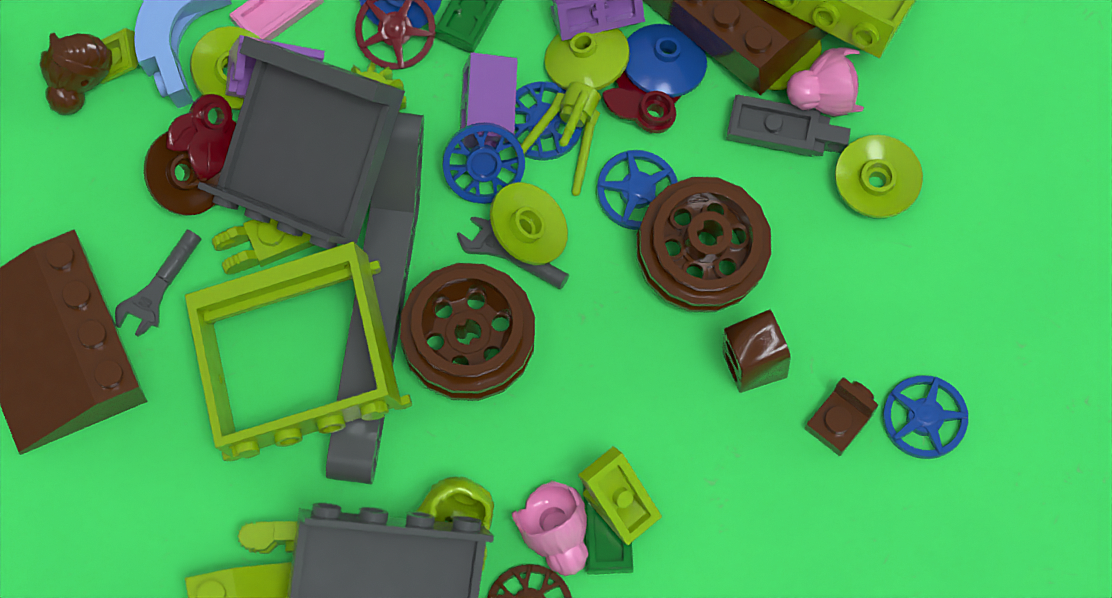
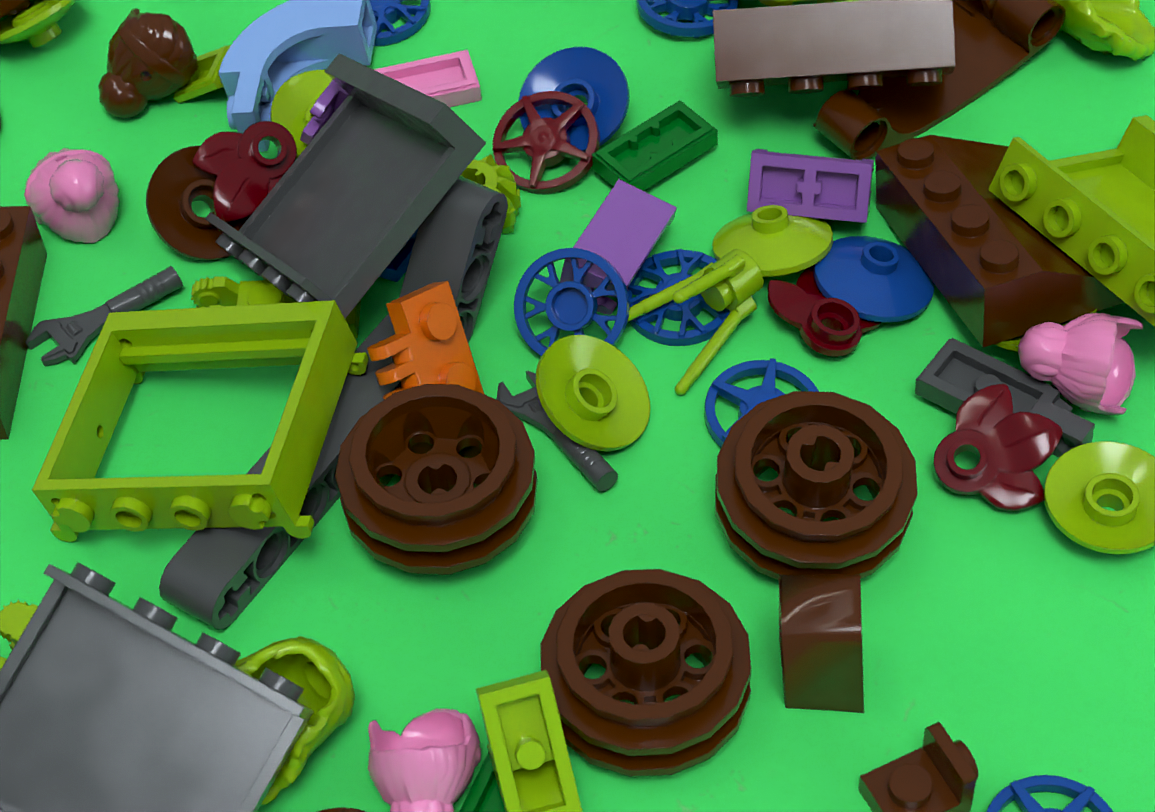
camera: 30 degrees right, 20 degrees down
none -> bright pink piece [24,148,119,243]
none -> orange hinge [367,281,484,400]
none -> reddish brown wheel [541,569,751,776]
none -> dark red plate [934,384,1063,511]

